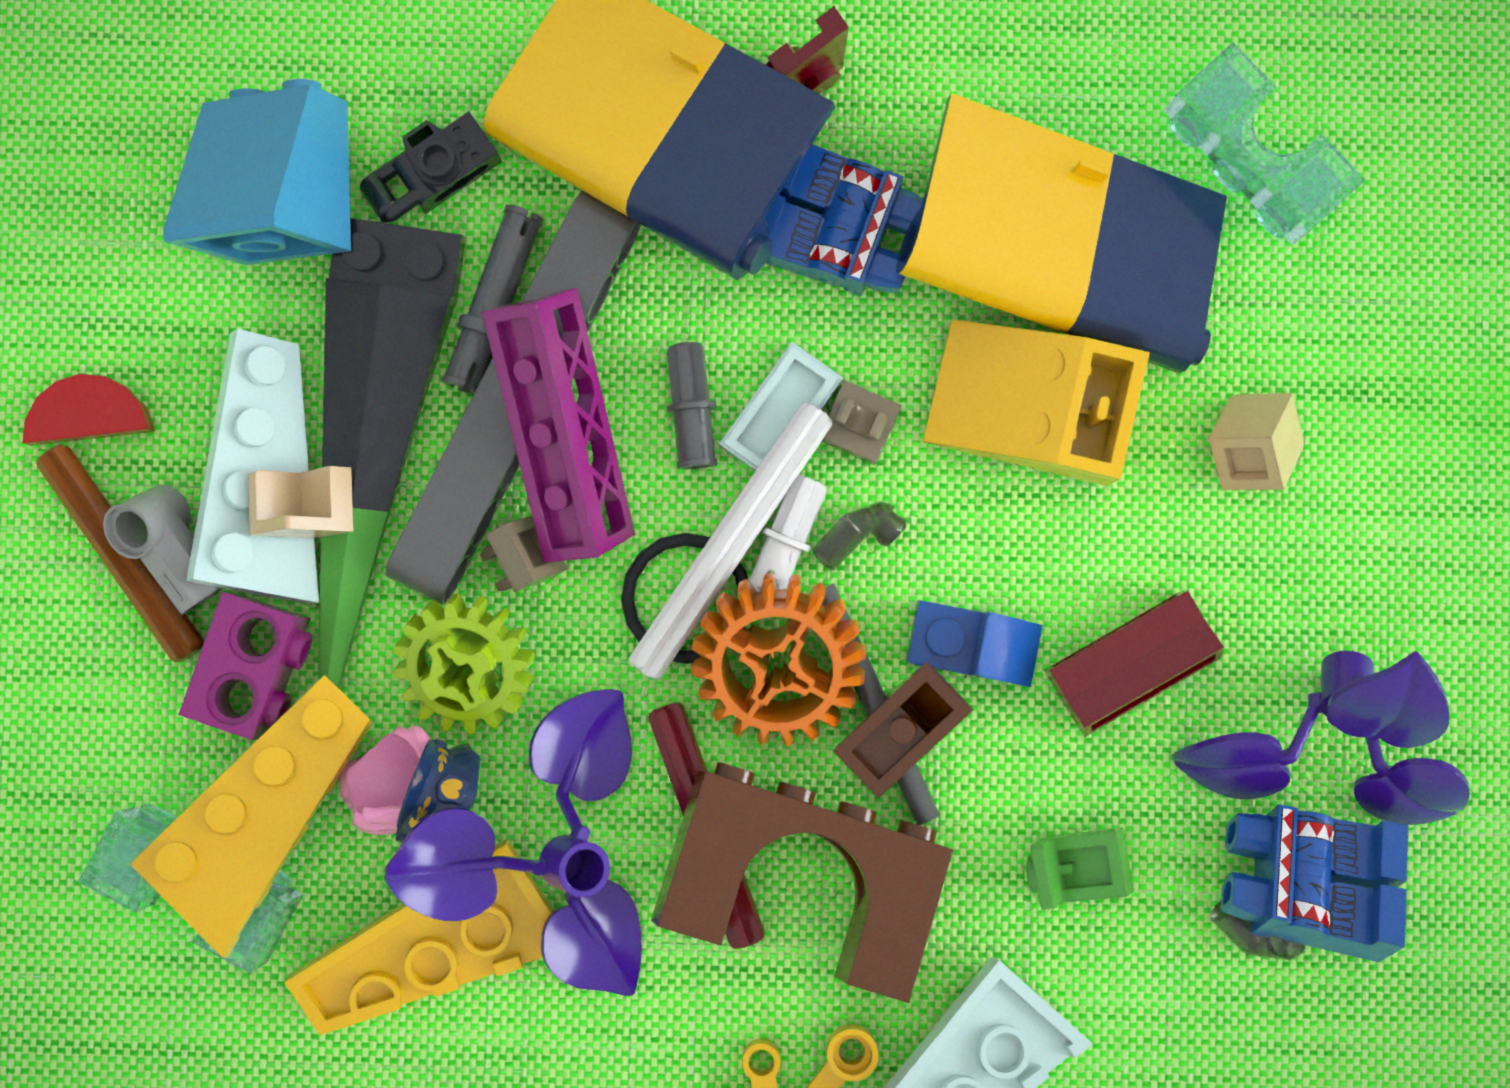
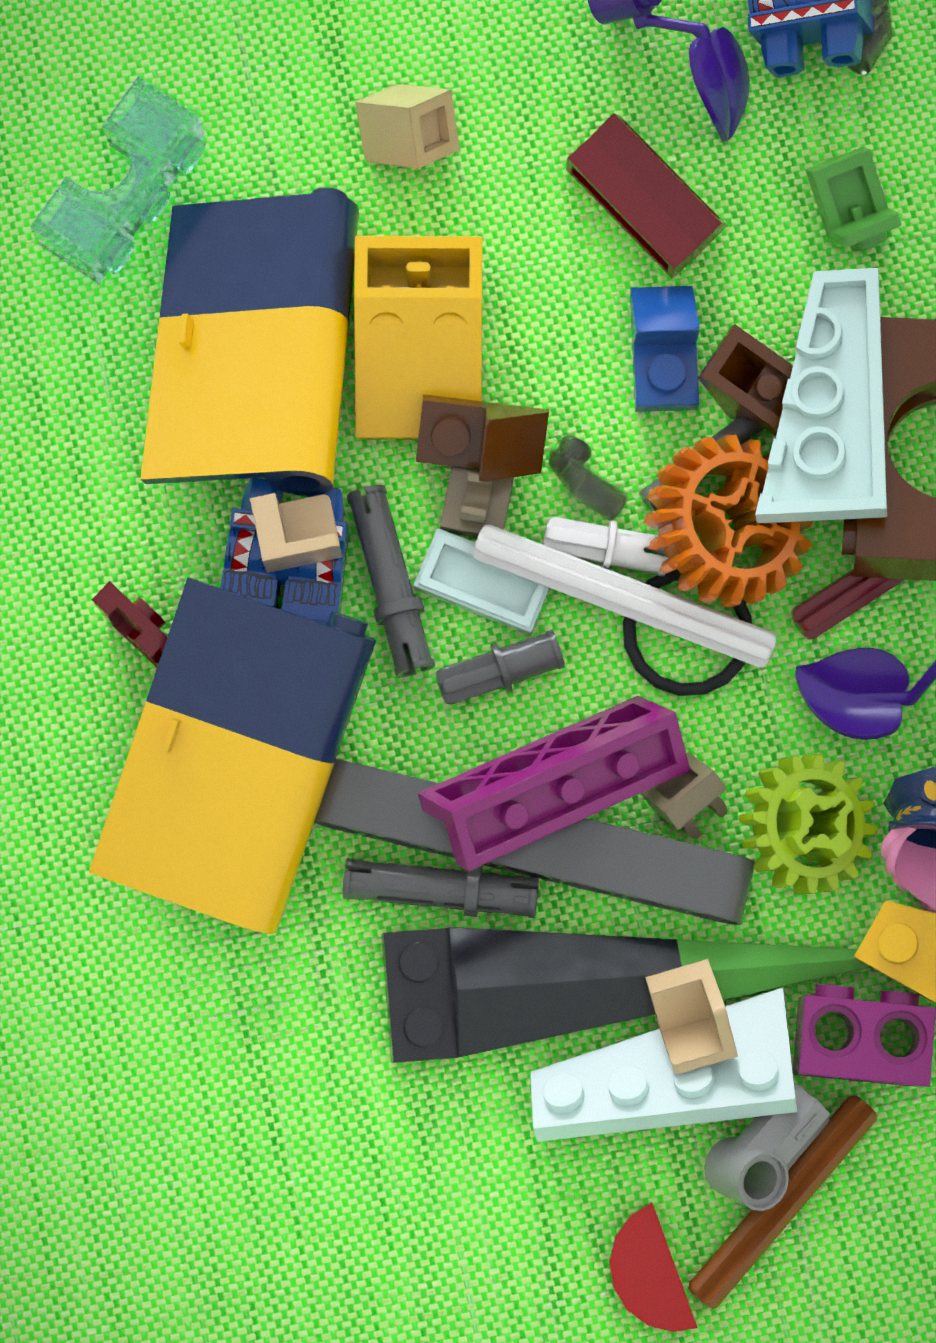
camera: 105 degrees left, 5 degrees down
dark azure slope [163,79,351,265] -> none
black piece [360,111,502,223] -> none
none -> tan panel [250,493,342,573]
none -> dark grey pin [346,485,435,678]
none -> reddish brown slope [416,395,549,482]
none -> light aqua wing [755,268,887,524]

